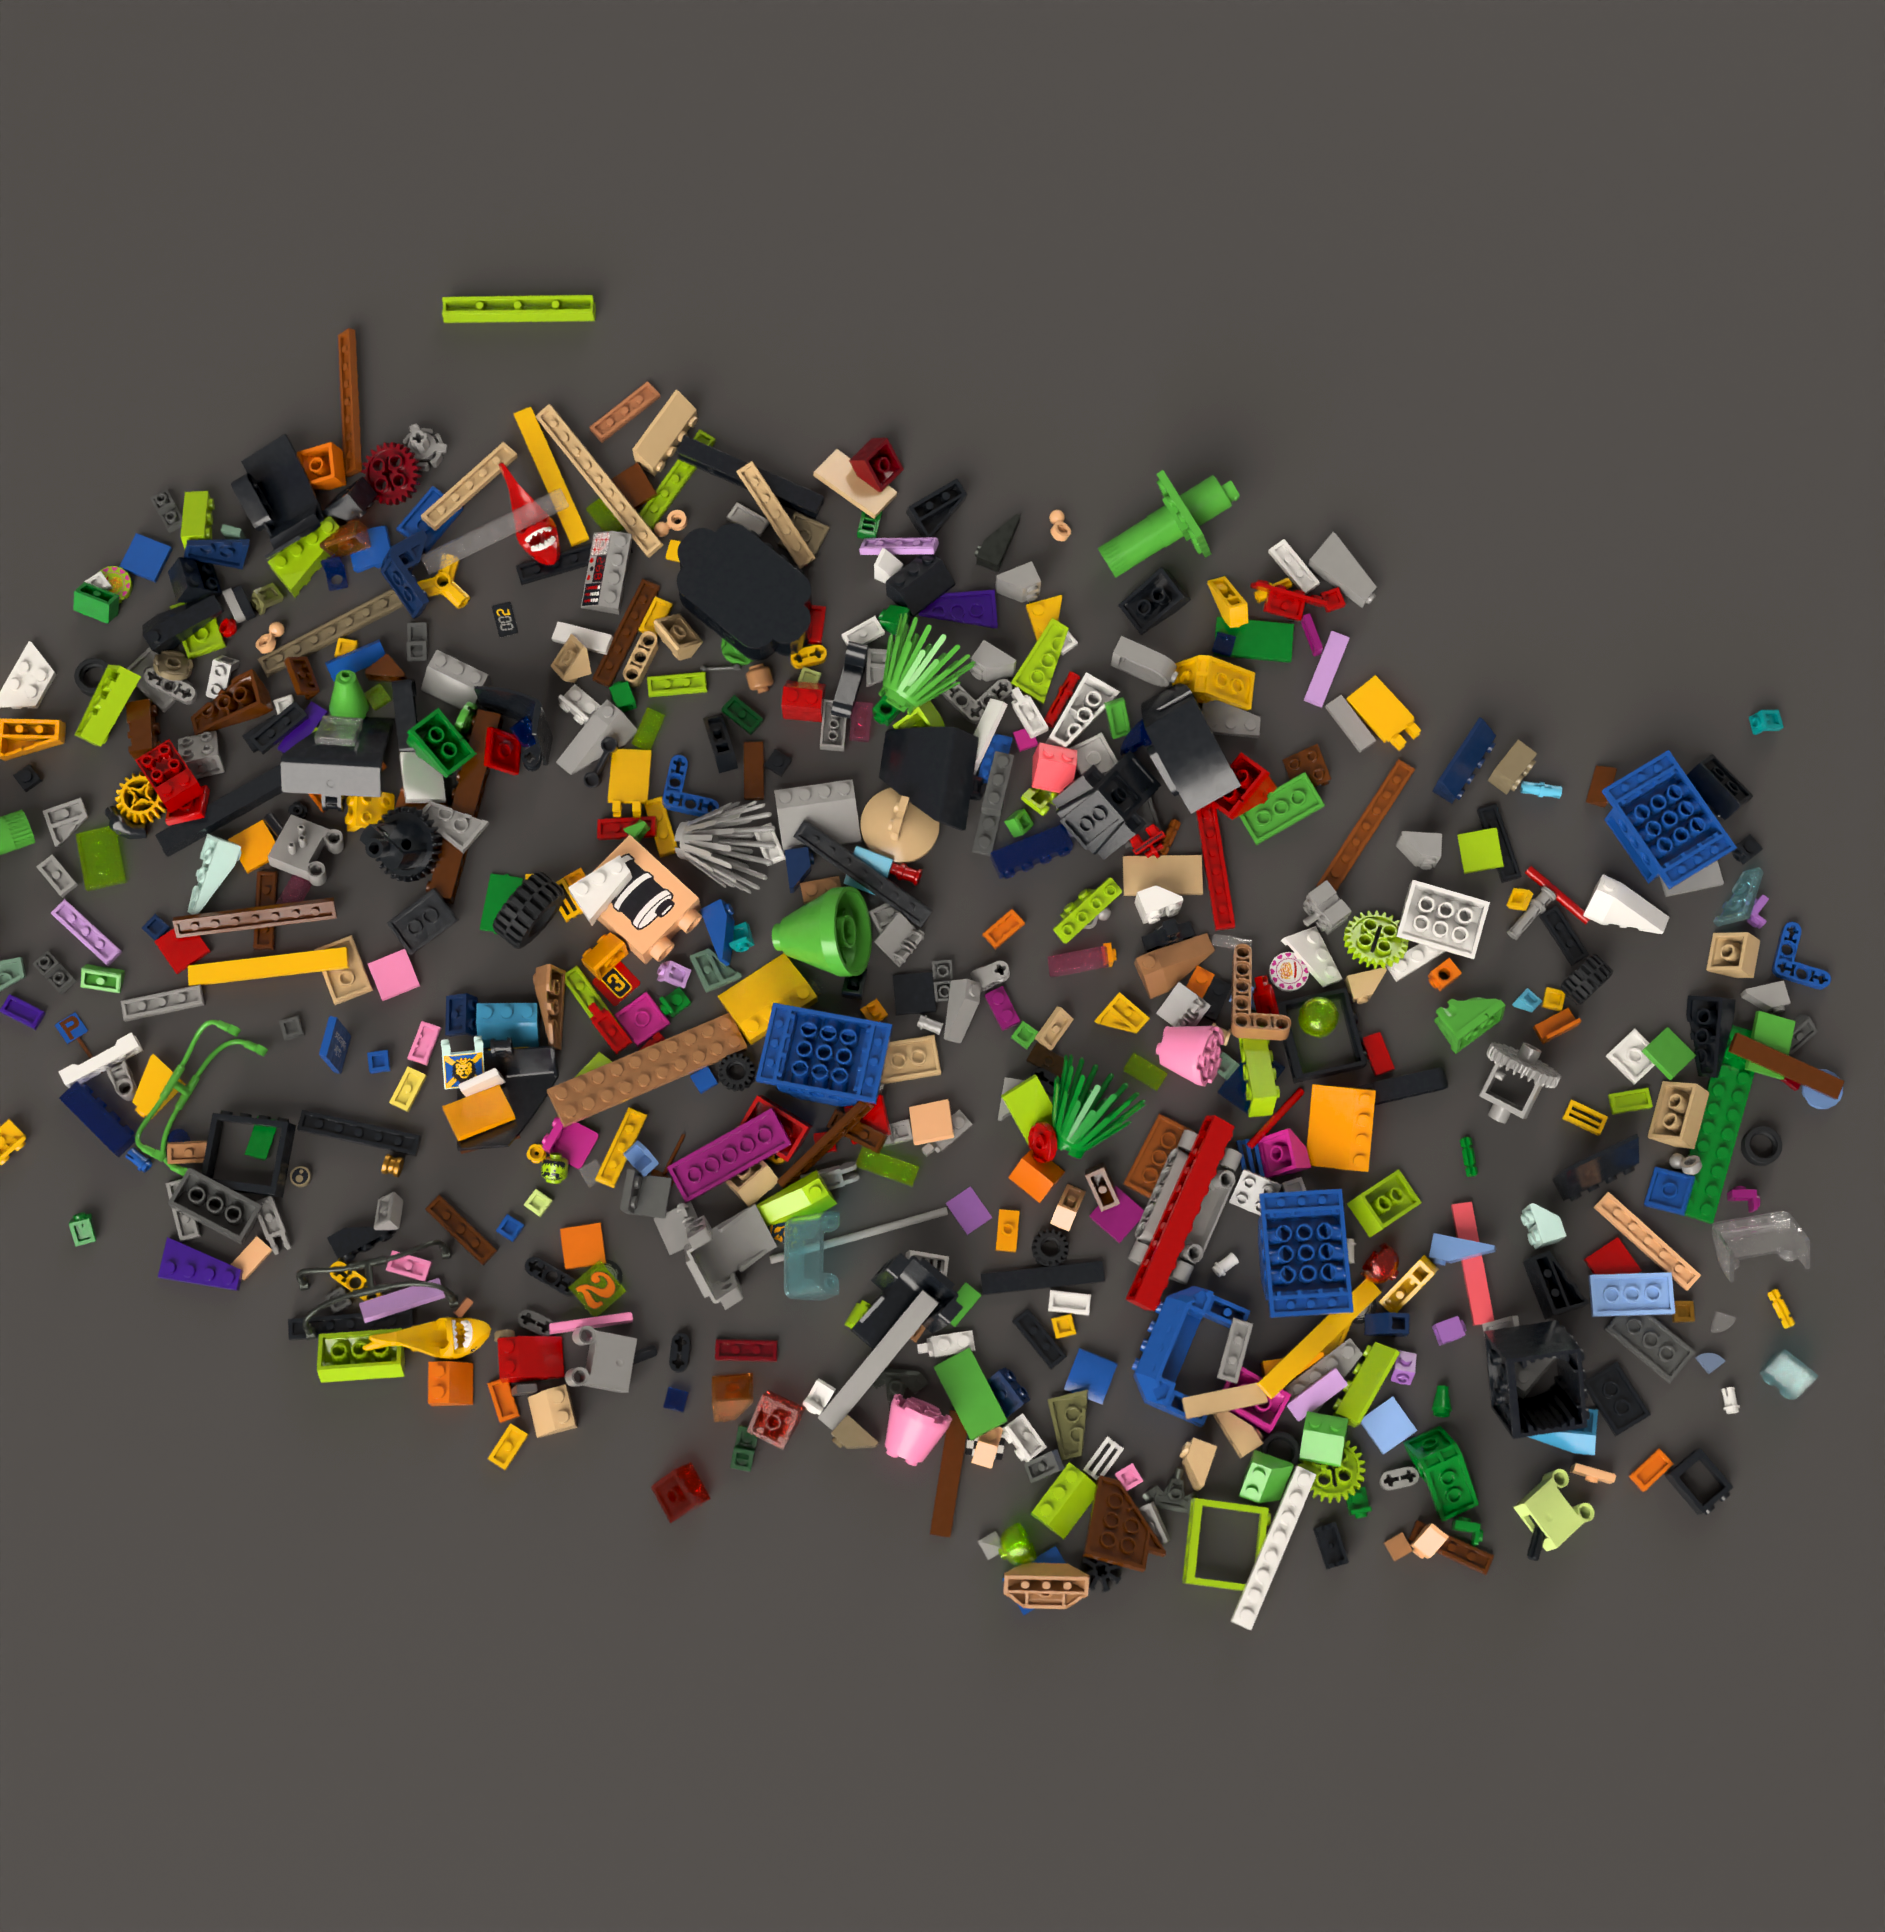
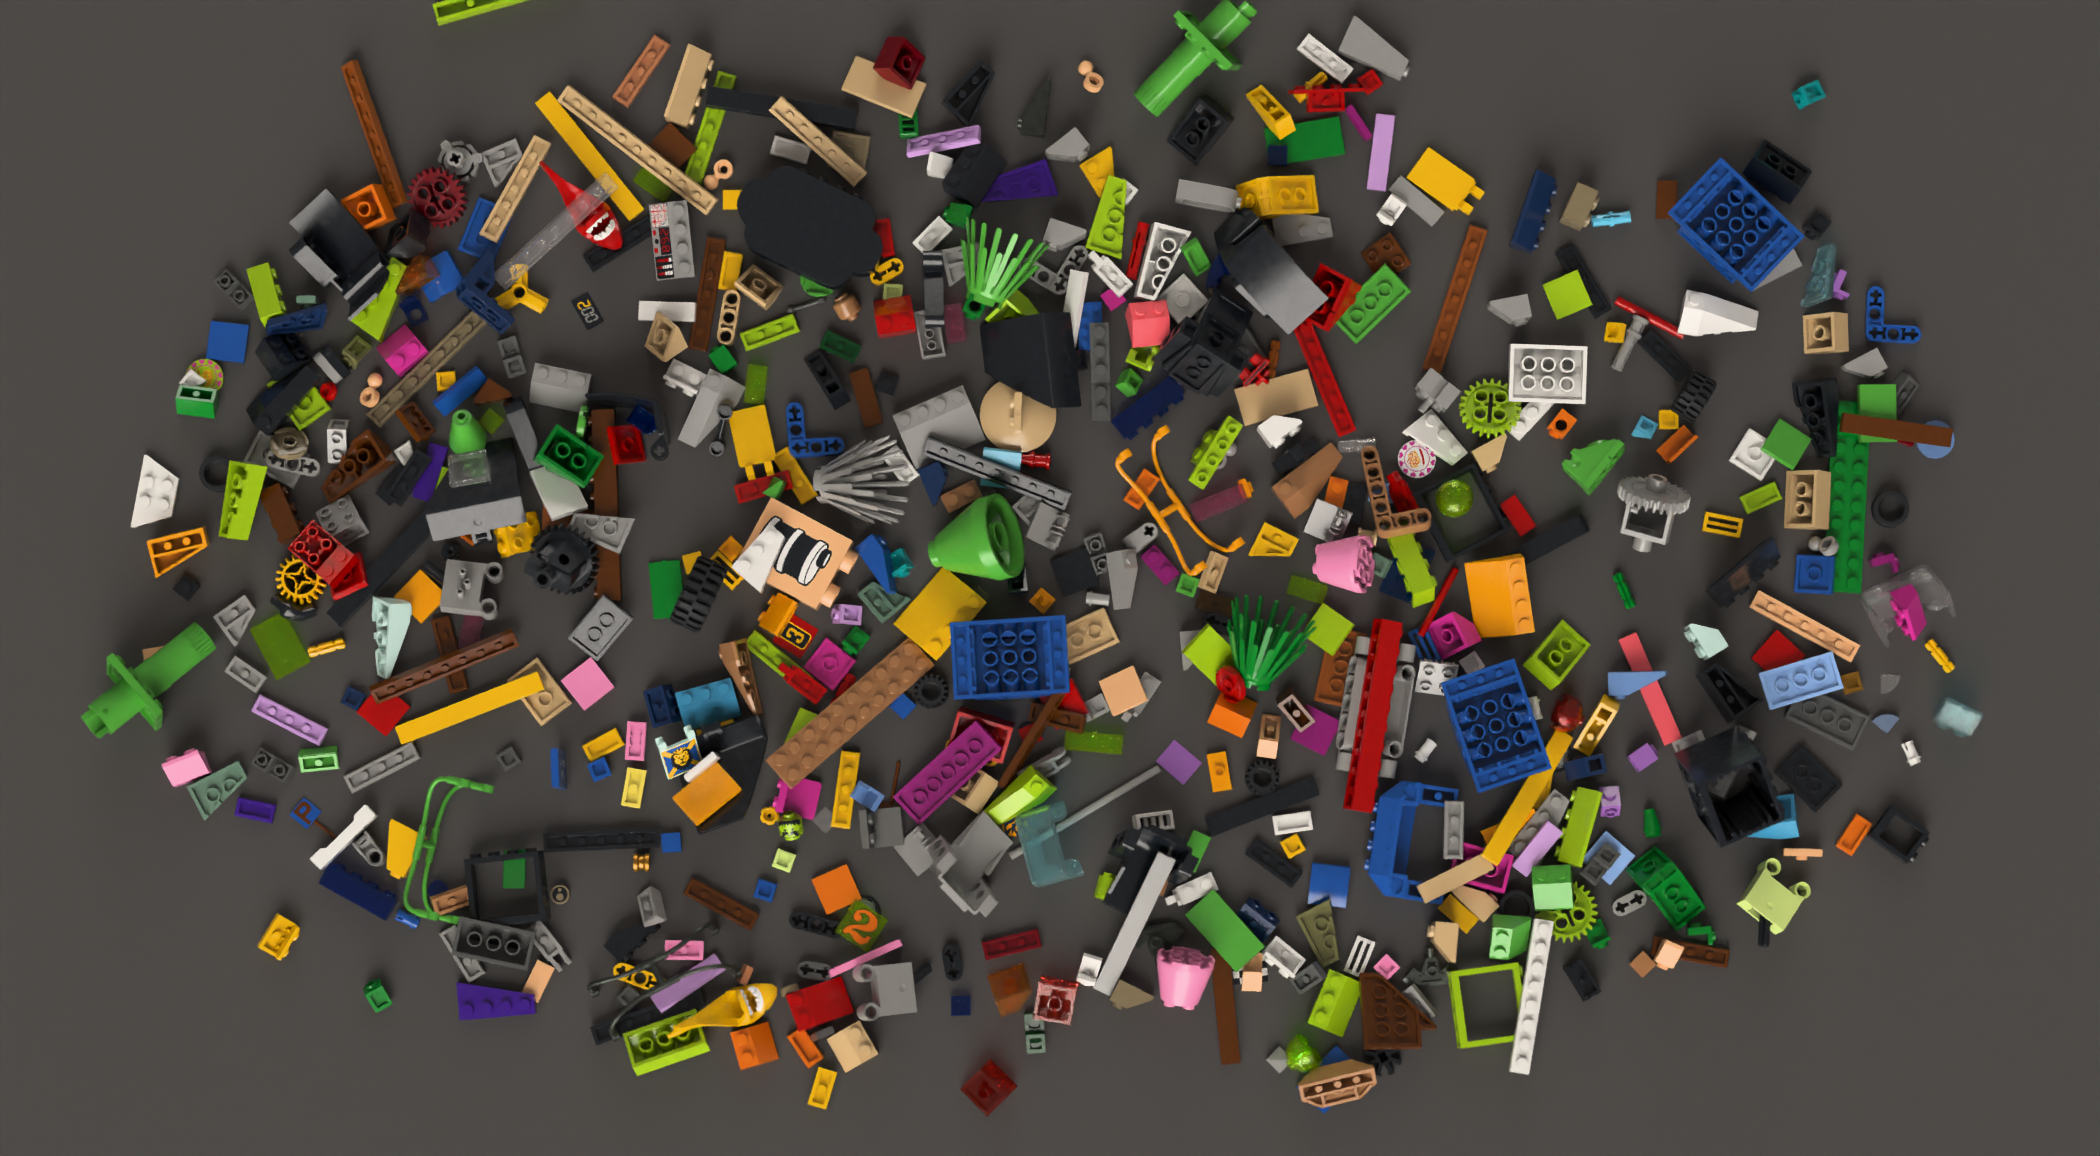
camera: 10 degrees left, 10 degrees up
none -> yellow axle [308,638,345,657]
none -> dark pink slope [376,324,429,377]
none -> light grey wing [482,138,523,188]
none -> yellow tile [582,728,625,763]
none -> blue tile [661,832,682,853]
none -> light orange bar [1115,425,1245,576]
none -> lime tile [1306,603,1355,656]
none -> white bracket [1376,193,1407,226]
none -> yellow tile [1437,894,1479,934]
none -> dark grey slope [1580,842,1621,886]
none -> dark pink slope [1889,584,1927,641]

